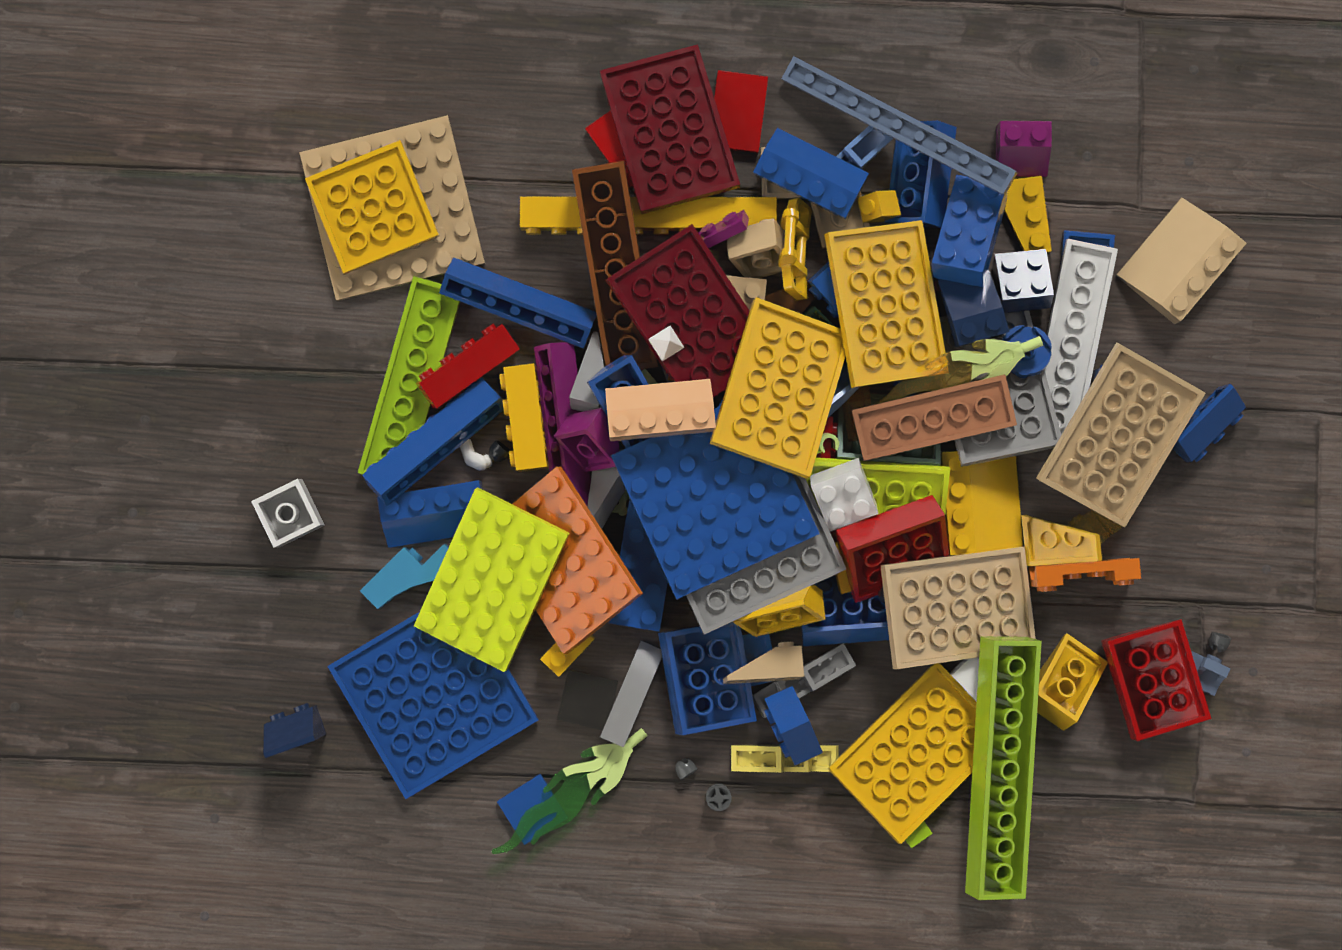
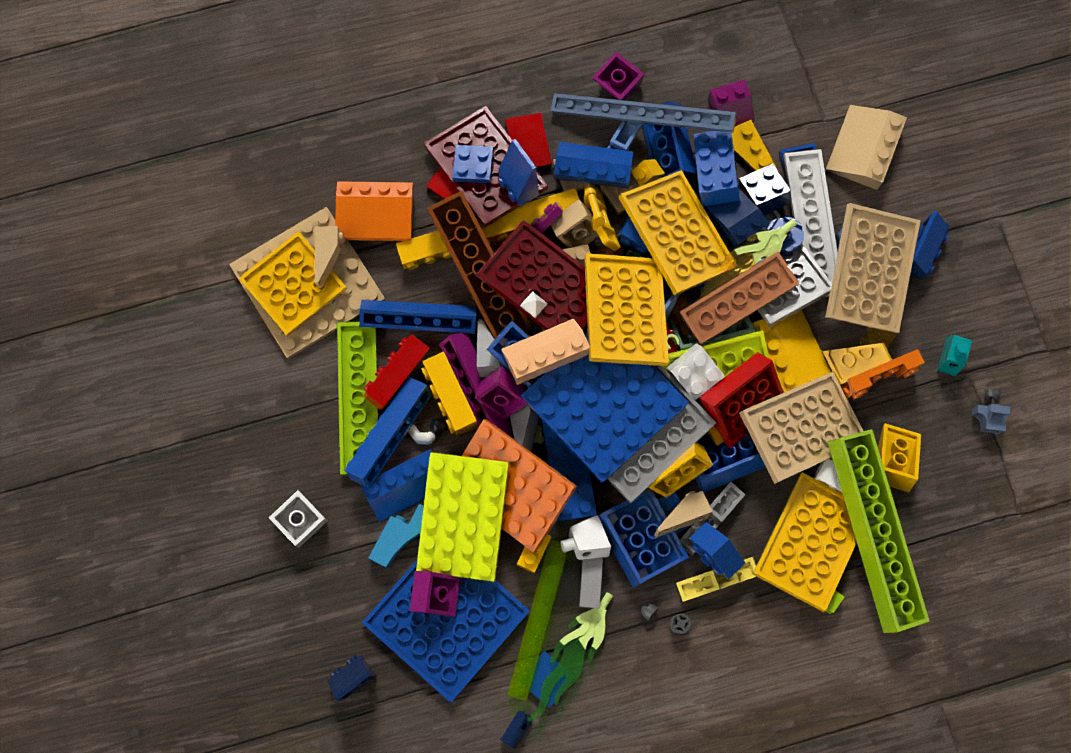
camera: 20 degrees left, 10 degrees down
red slope [1101,619,1211,741] -> none
none -> tan slope [314,226,345,288]
none -> orange slope [335,182,414,241]
none -> magenta slope [410,571,460,617]
none -> plate [452,145,494,184]
none -> blue slope [498,139,539,207]
none -> dark blue hinge [500,710,533,749]
none -> clear neon green plate [507,540,567,701]
none -> white torso [561,515,611,560]
none -> magenta slope [592,52,644,100]
none -> teal torso [937,335,972,376]

